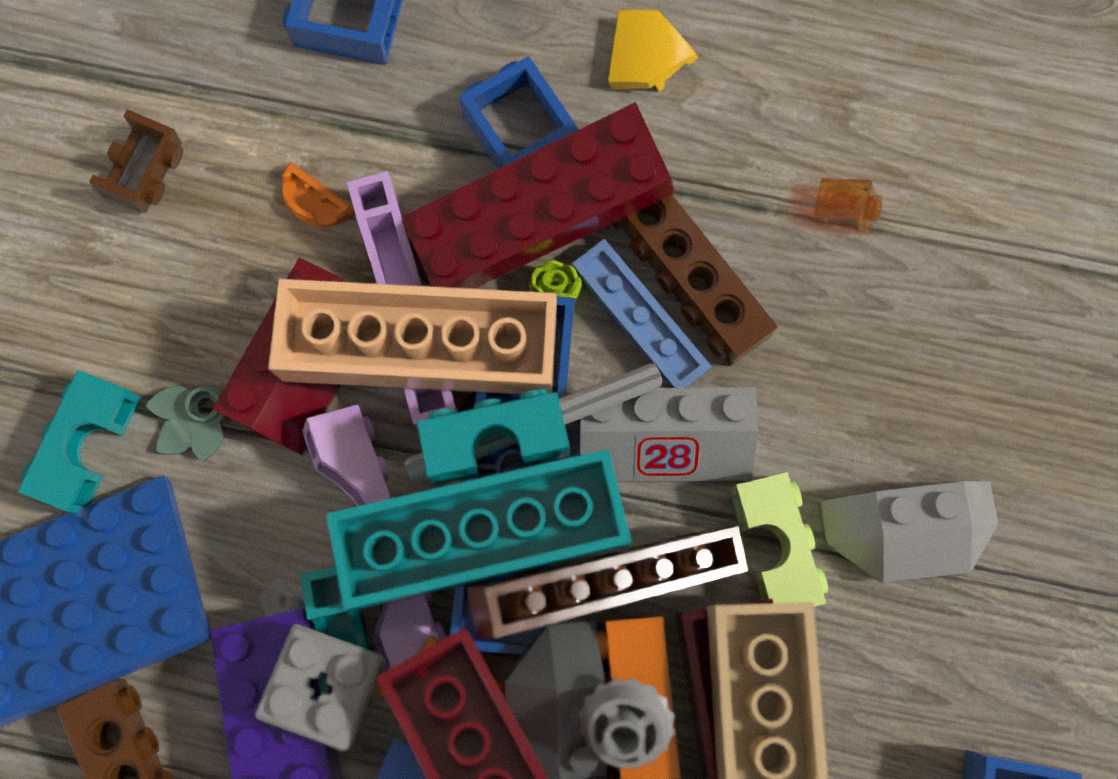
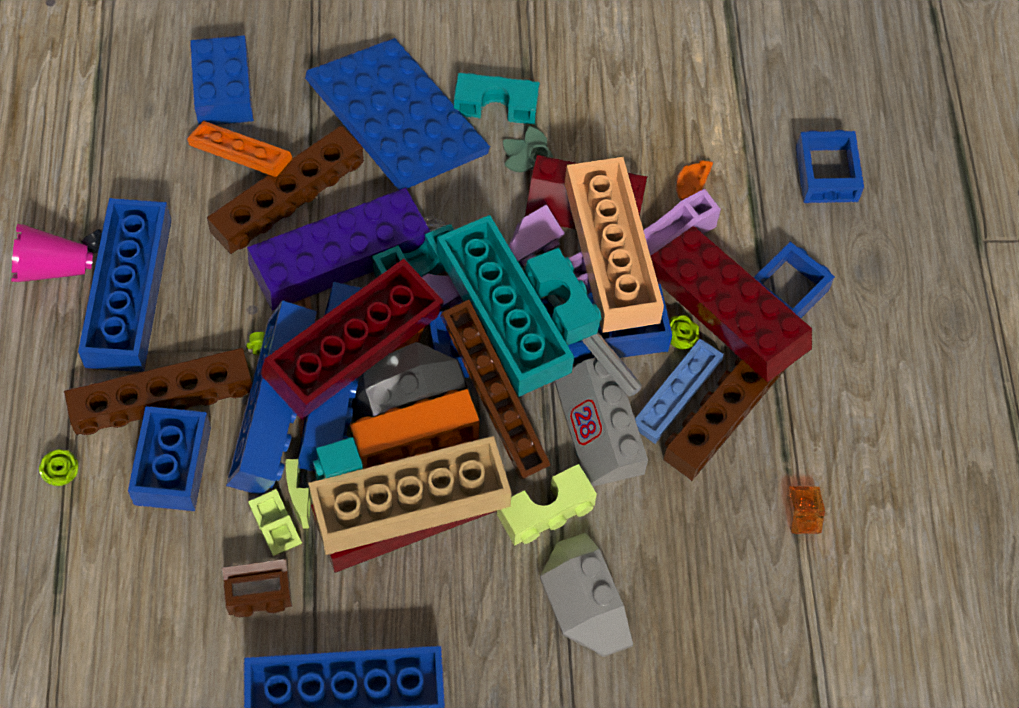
camera: 75 degrees right, 15 degrees down
reddish brown window [89,109,183,213] -> none
light grey brick [255,624,385,750] -> none
light grey piece [579,678,675,768] -> none
yellow slope [608,10,698,92] -> none

